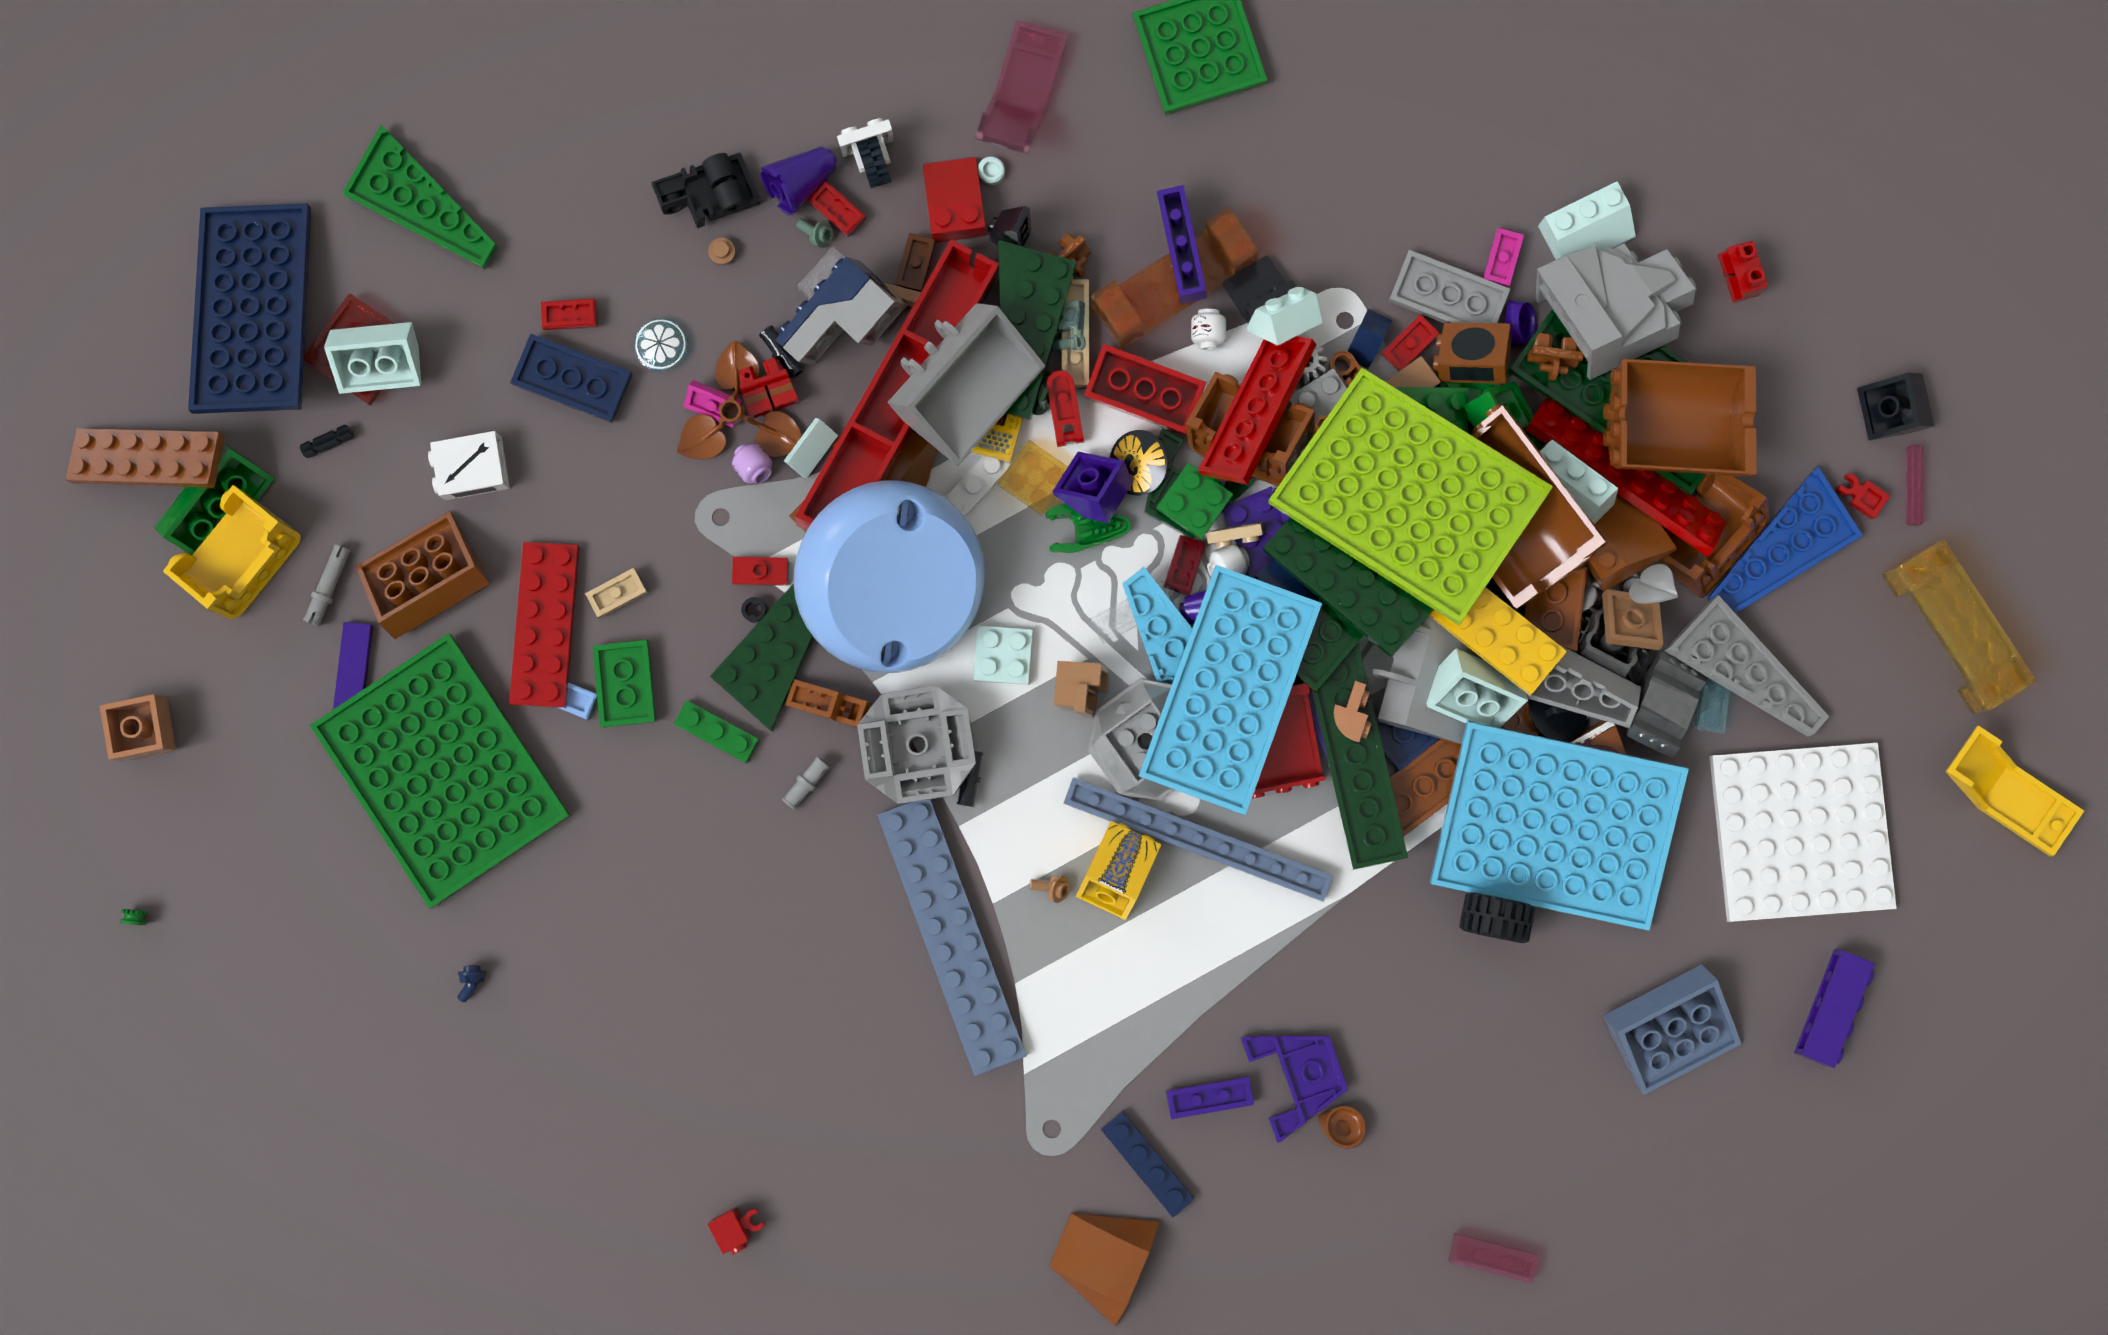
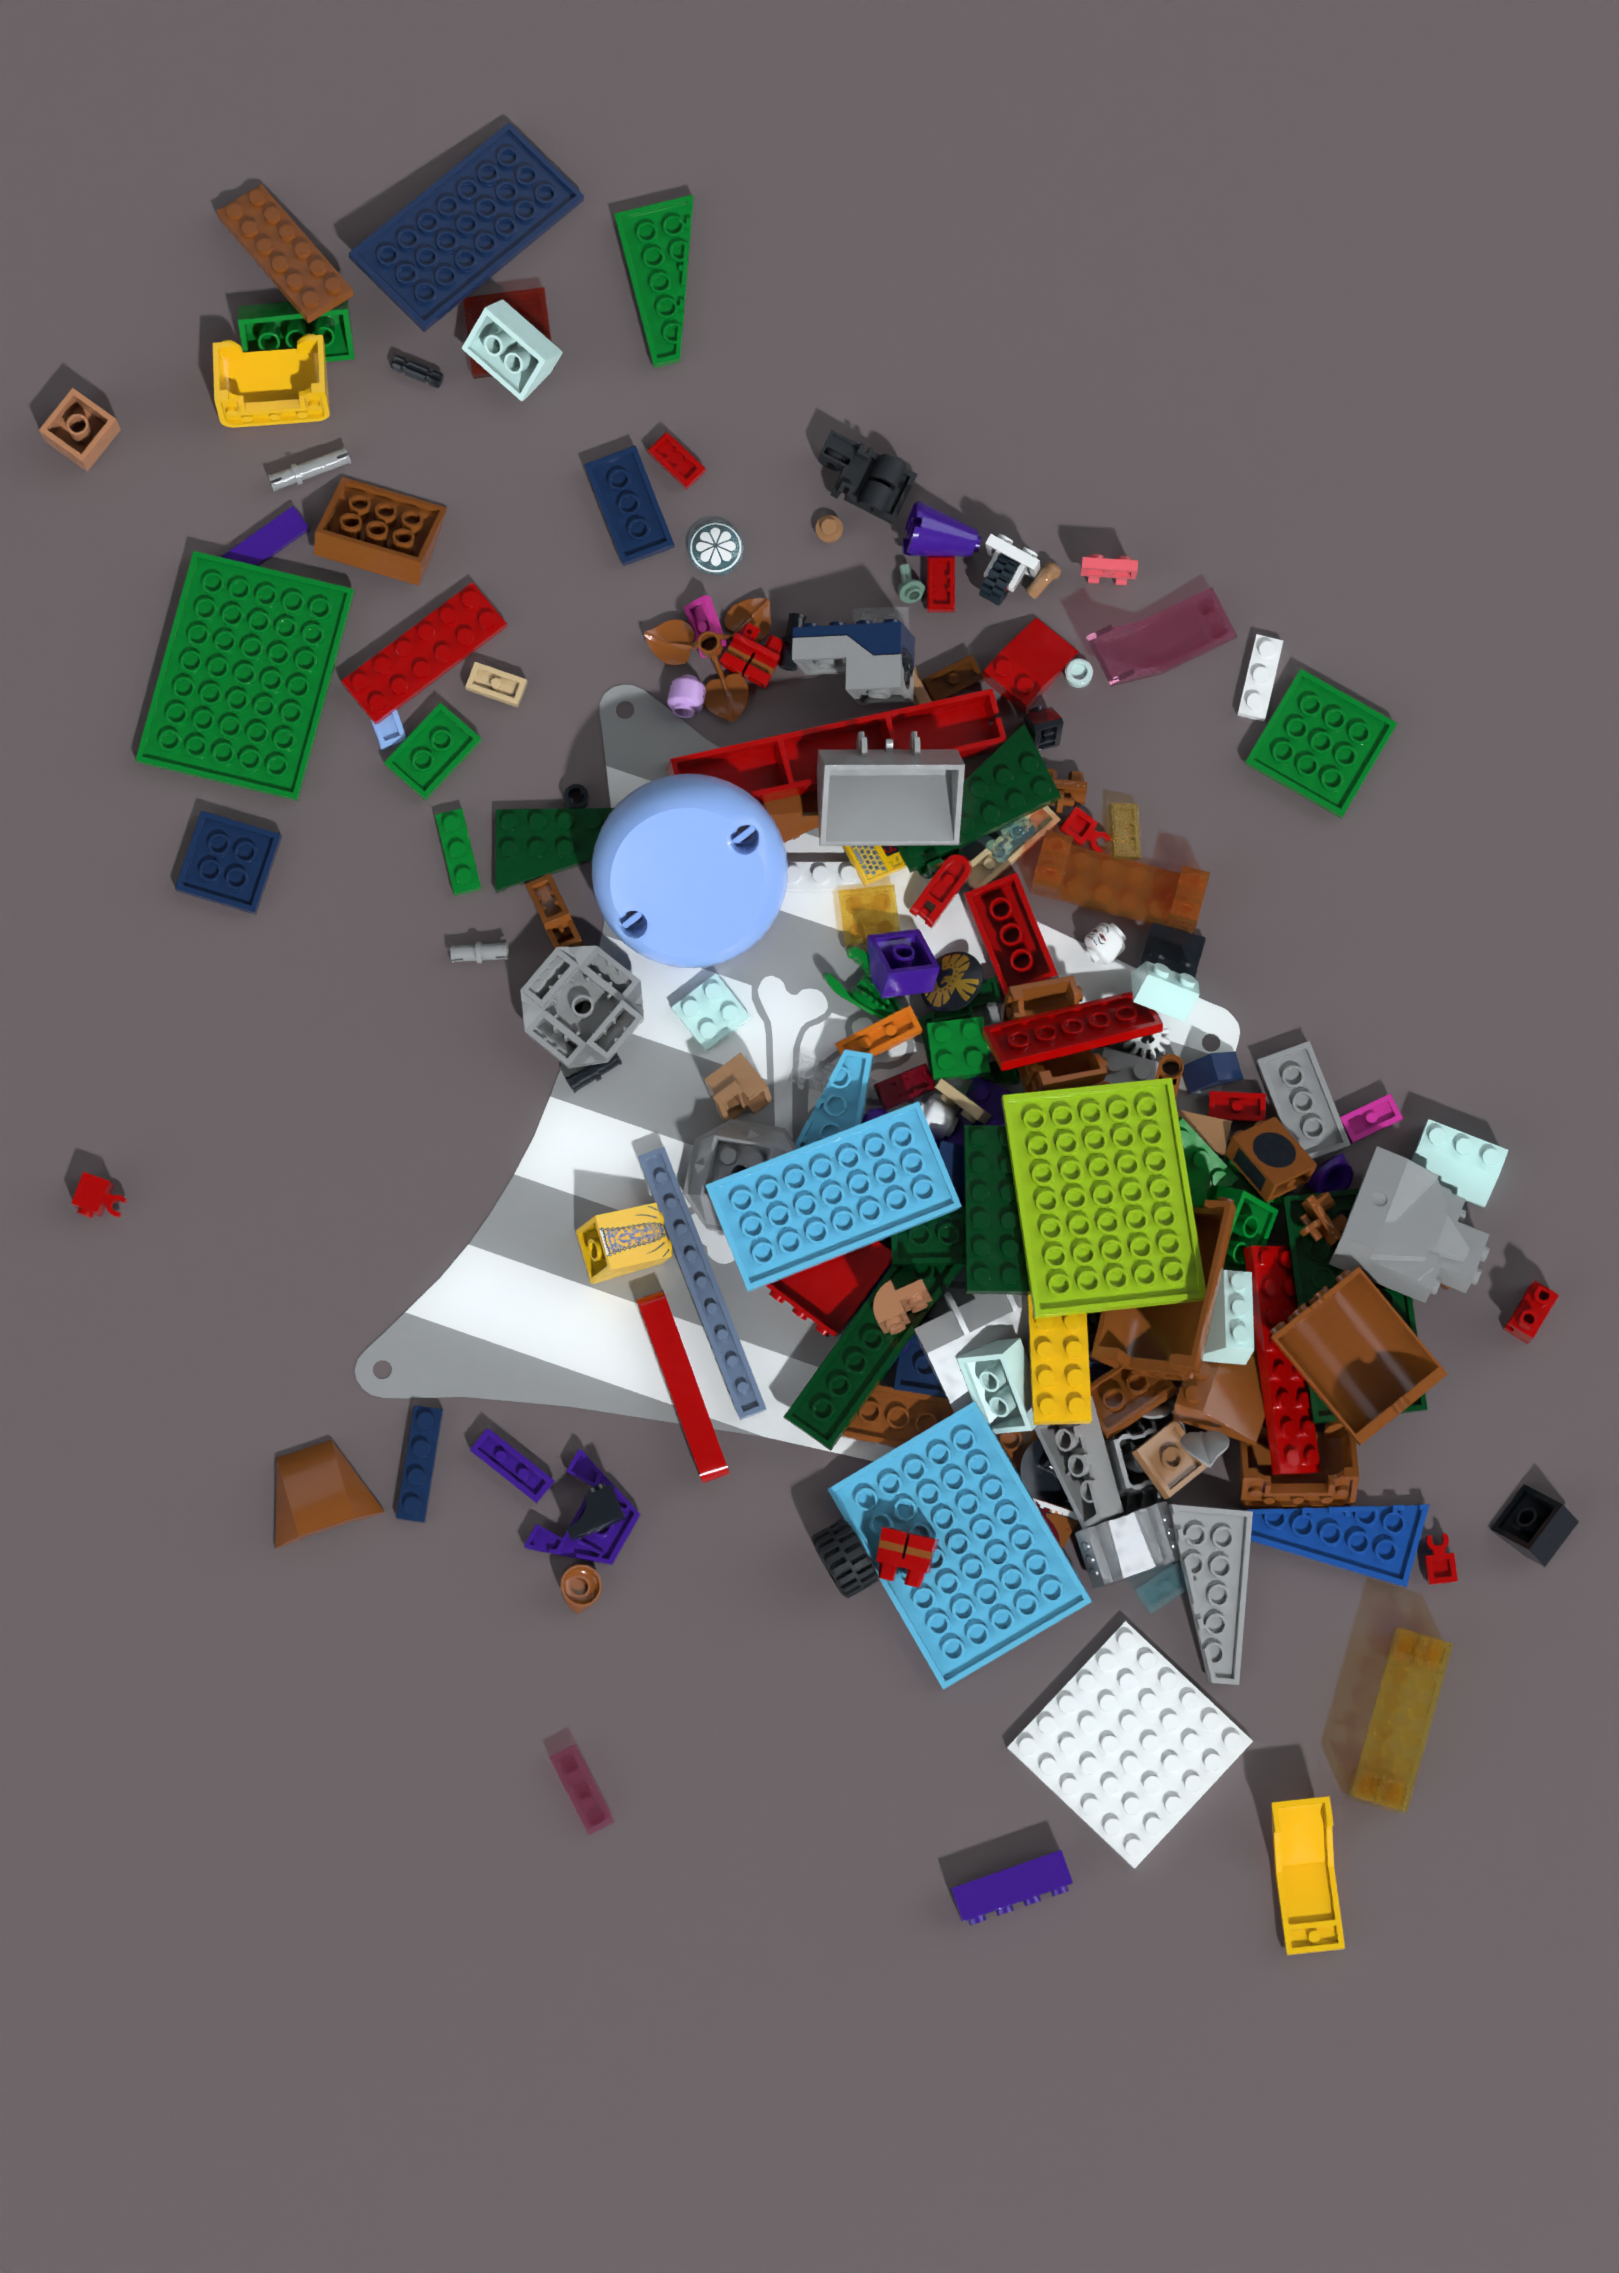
camera: 45 degrees right, 5 degrees down
white brick [428,431,510,500] -> none
dark blue plate [457,965,486,1002] -> none
red plate [732,557,788,586] -> none
light aqua tile [784,418,838,479] -> none
sand blue plate [877,799,1027,1076] -> none
medium nougat plate [1029,875,1070,903] -> none
dark purple brick [1157,185,1207,304] -> none
sand blue slope [1603,964,1741,1096] -> none
clear pink axle [1906,445,1924,526] -> none
none -> dark blue plate [175,811,282,915]
none -> black arch [567,1483,625,1542]
none -> red beam [636,1290,730,1483]
none -> orange plate [835,1005,924,1058]
none -> red hips [876,1527,939,1588]
none -> medium nougat arm [1026,562,1061,599]
none -> red plate [1058,806,1111,854]
none -> coral plate [1080,554,1138,586]
none -> clear yellow plate [1109,803,1141,860]
none -> white plate [1237,634,1283,722]

